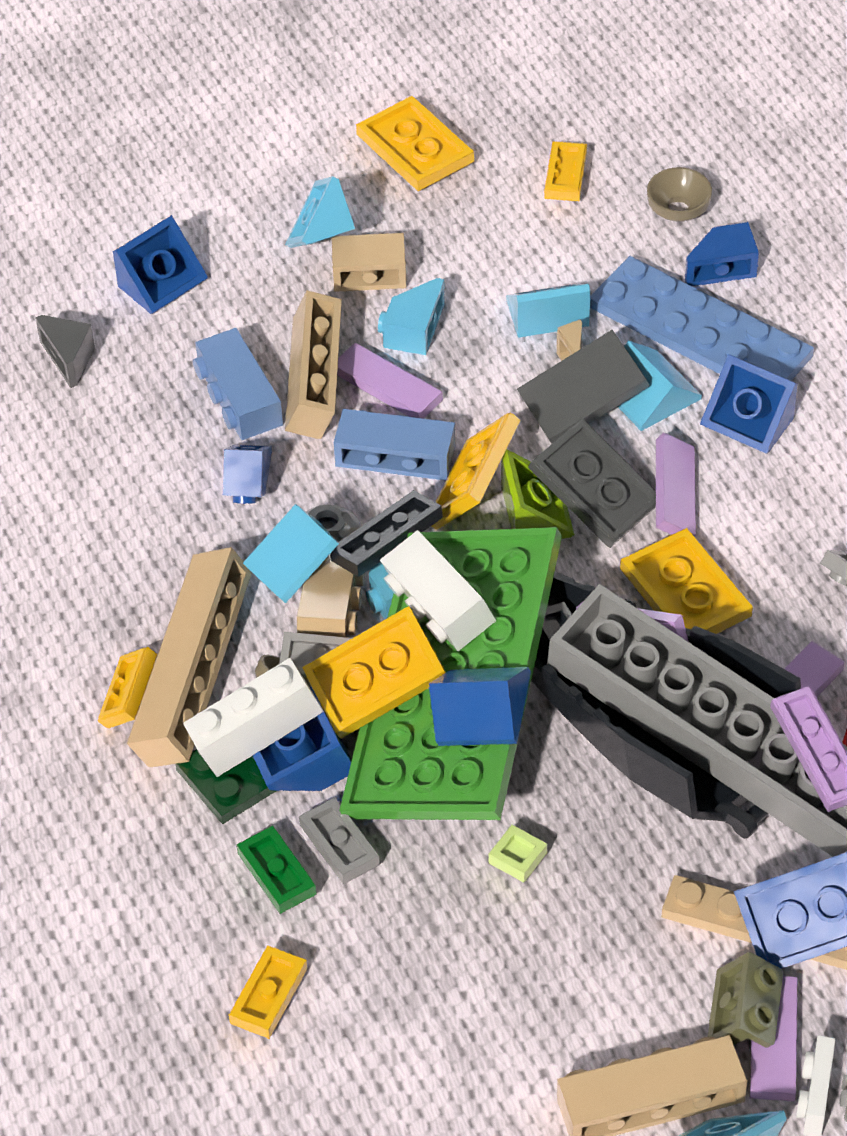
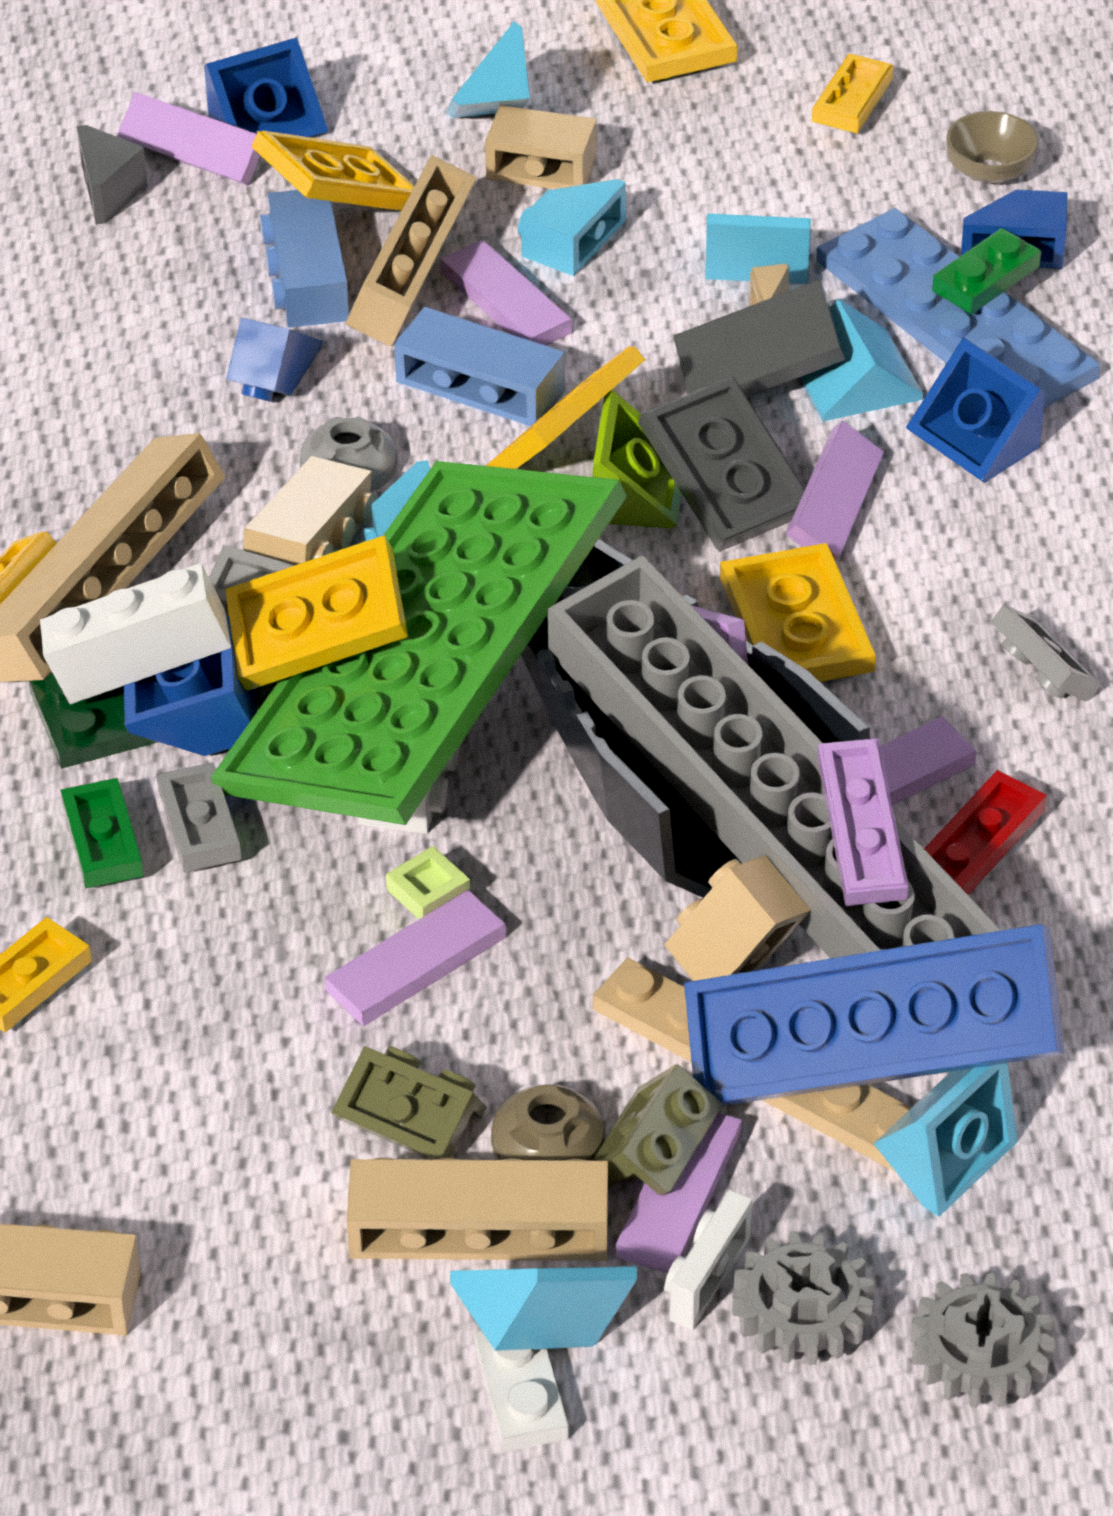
camera: 15 degrees right, 5 degrees down
medium azure slope [243,504,339,603] -> none
black plate [330,490,443,577] -> none
white brick [380,530,496,651] -> none
blue slope [429,667,531,746] -> none
none -> lavender tile [117,92,260,185]
none -> yellow tile [251,130,414,211]
none -> lavender tile [325,890,506,1026]
none -> olive bracket [331,1046,487,1160]
none -> dark tan piece [491,1084,605,1161]
none -> tan brick [664,855,811,981]
none -> green plate [932,228,1041,314]

